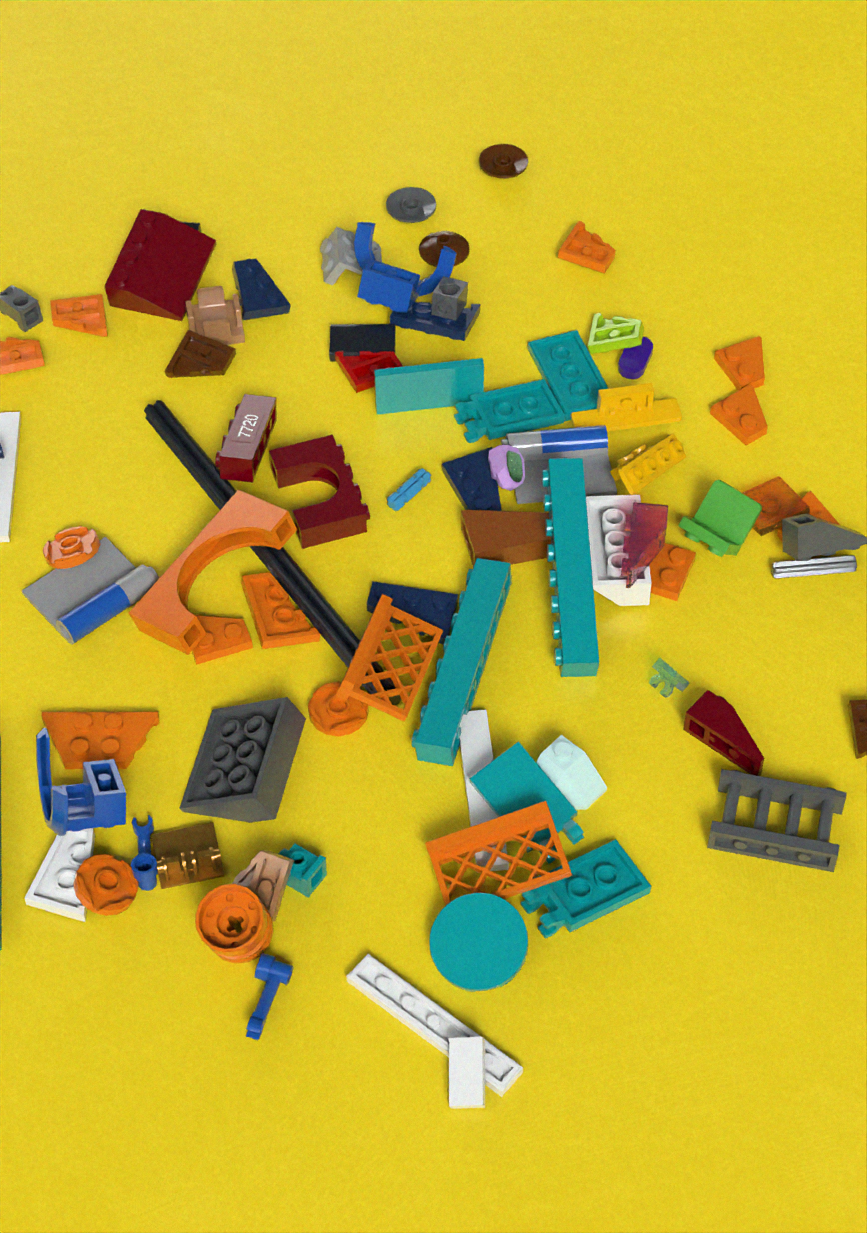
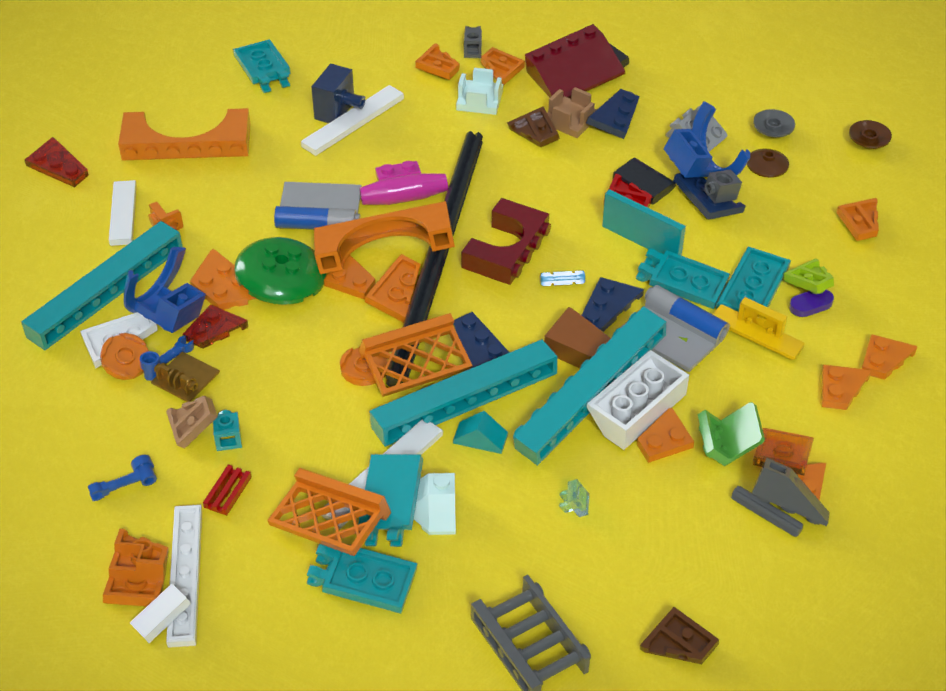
camera: 45 degrees right, 5 degrees down
orange tile [43,526,100,569] -> none
dark grey slope [179,697,306,823] -> none
orange wheel [195,884,274,964] -> none
brick [215,394,277,483] -> none
teal tile [429,893,528,992] -> none
lavender rock [488,445,525,491] -> none
yellow bracket [610,433,686,495] -> none
clear pink slope [621,502,668,588] -> none
dark red slope [683,690,764,776] -> none
none -> orange slope [103,529,169,607]
none -> clear red wing [183,304,248,349]
none -> red tile [203,464,252,516]
none -> green brick [234,237,326,304]
none -> dark pink plate [360,161,448,205]
none -> teal slope [453,411,508,454]
none -> light aqua panel [456,68,503,115]

